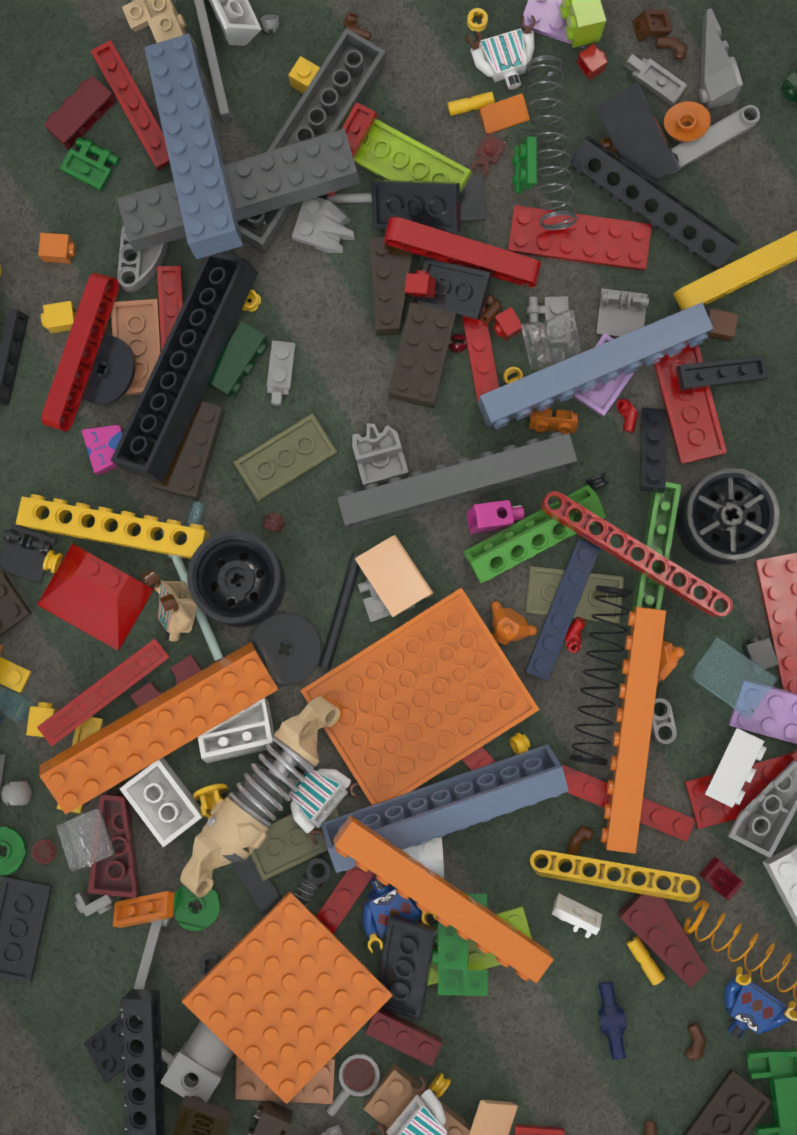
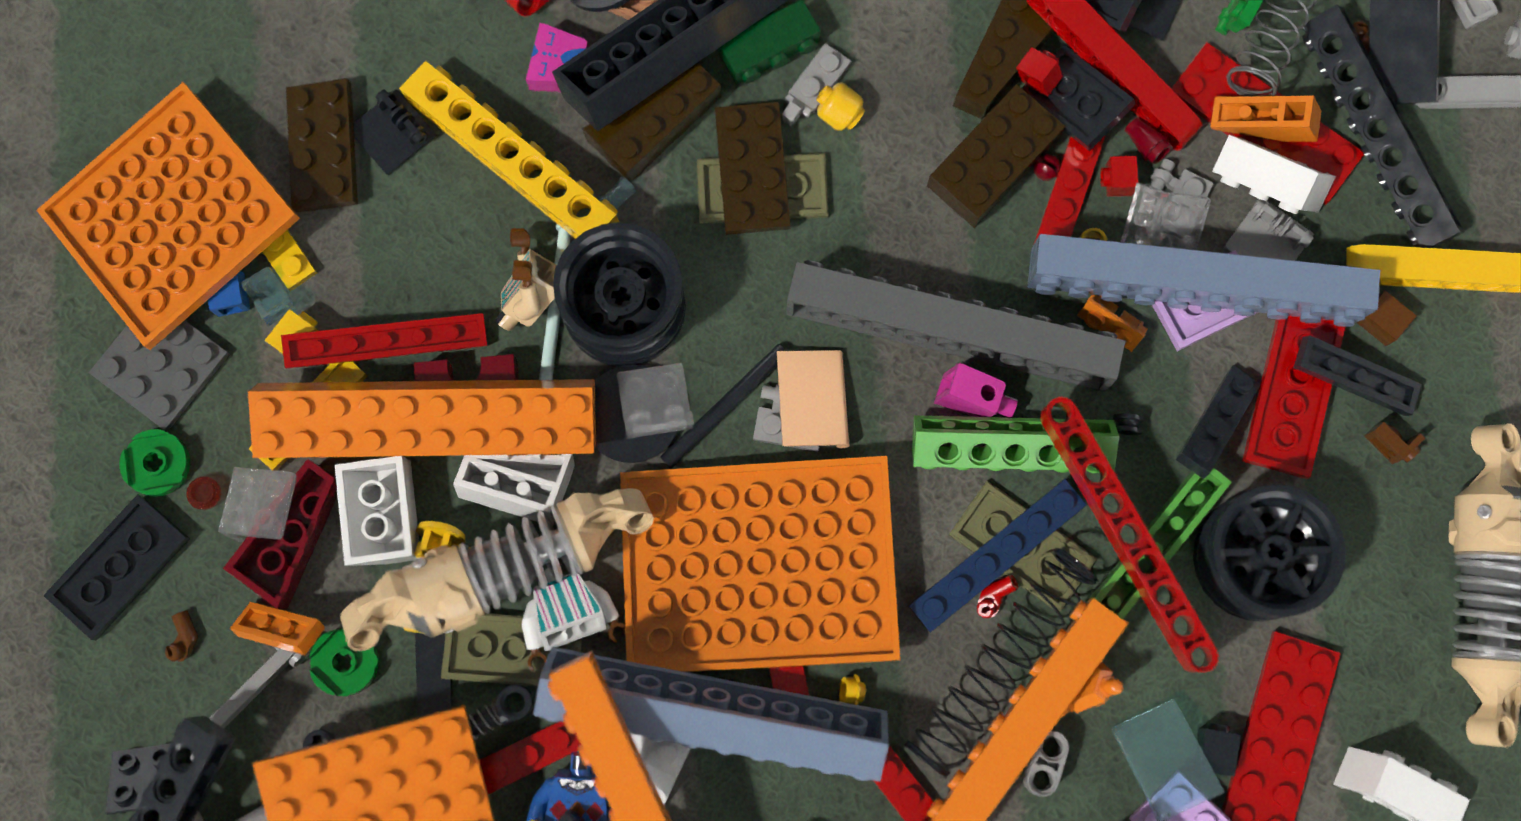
camera: 30 degrees right, 5 degrees down
light grey piece [1,781,33,806] -> none
red slope [37,543,154,651] -> none
yellow bush [43,550,63,574] -> none
light grey bracket [75,890,116,917] -> none
clear red plate [263,513,286,532] -> none
light grey plate [352,423,409,489] -> none
reddish brown arm [481,294,501,324] -> none
orange rock [490,601,537,645] -> none
red arm [616,399,638,433] -> none
orange dish [664,101,711,142] -> none
none -> reddish brown arm [165,610,198,662]
none -> clear bracket [617,363,694,439]
none -> dark brown plate [715,102,790,235]
none -> yellow head [816,82,865,131]
none -> dark red cone [1125,117,1173,164]
none -> orange slope [1211,95,1322,142]
none -> white wedge [1213,135,1336,214]
none -> reddish brown bracket [1364,422,1426,464]

